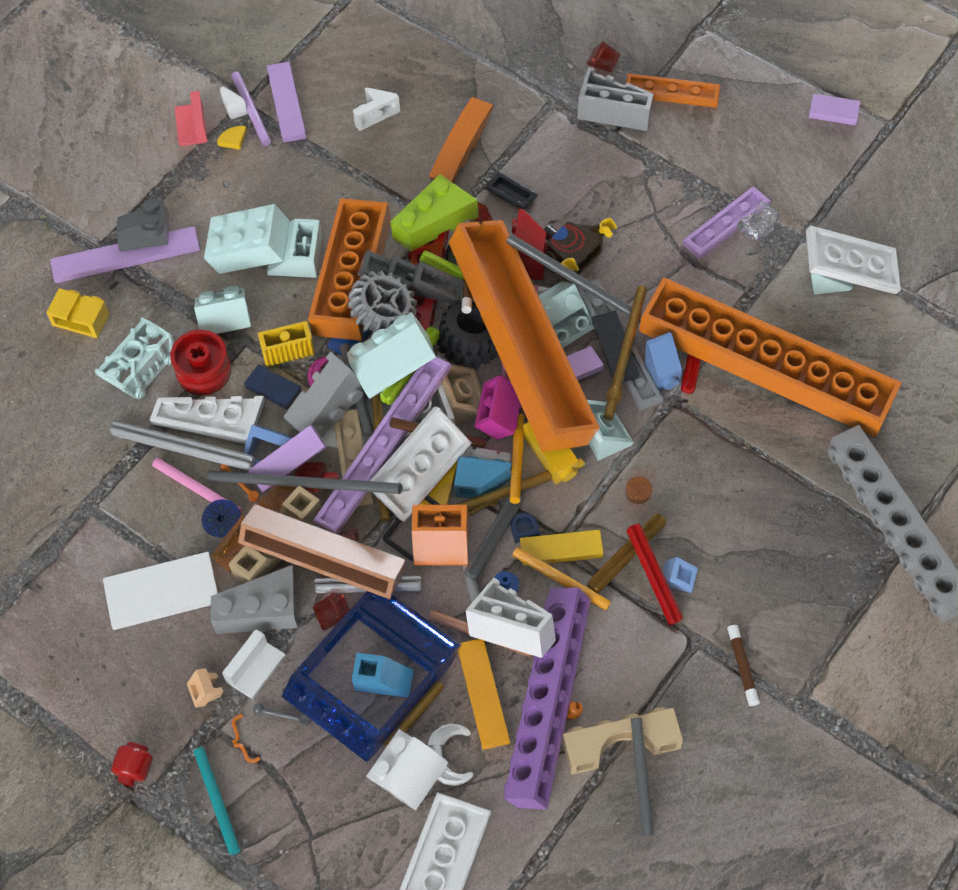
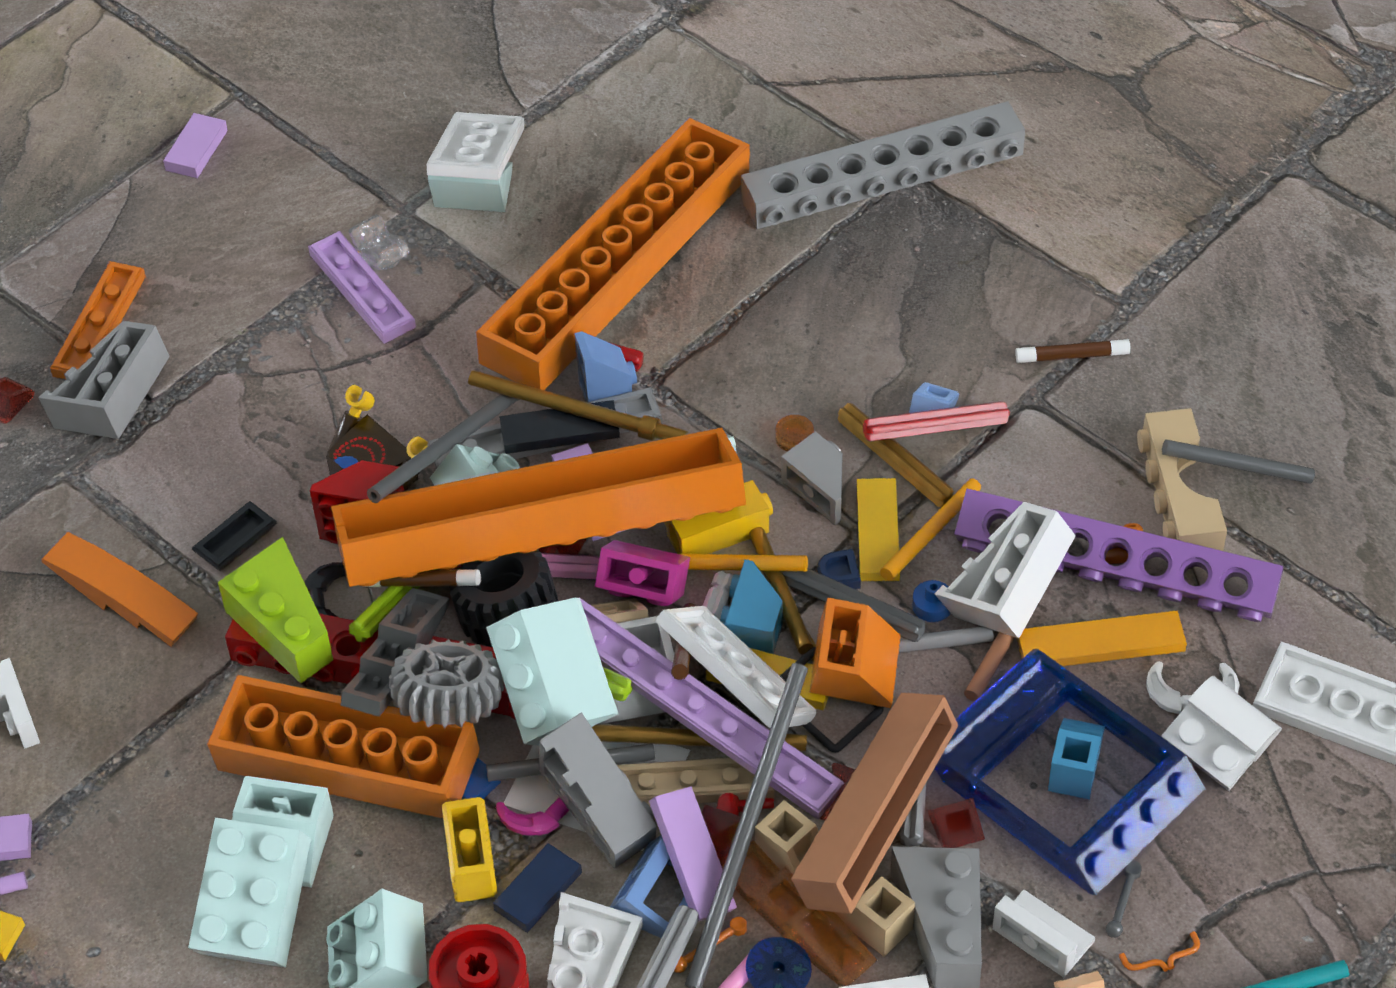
camera: 85 degrees left, 10 degrees down
none -> light grey slope [781,431,843,525]

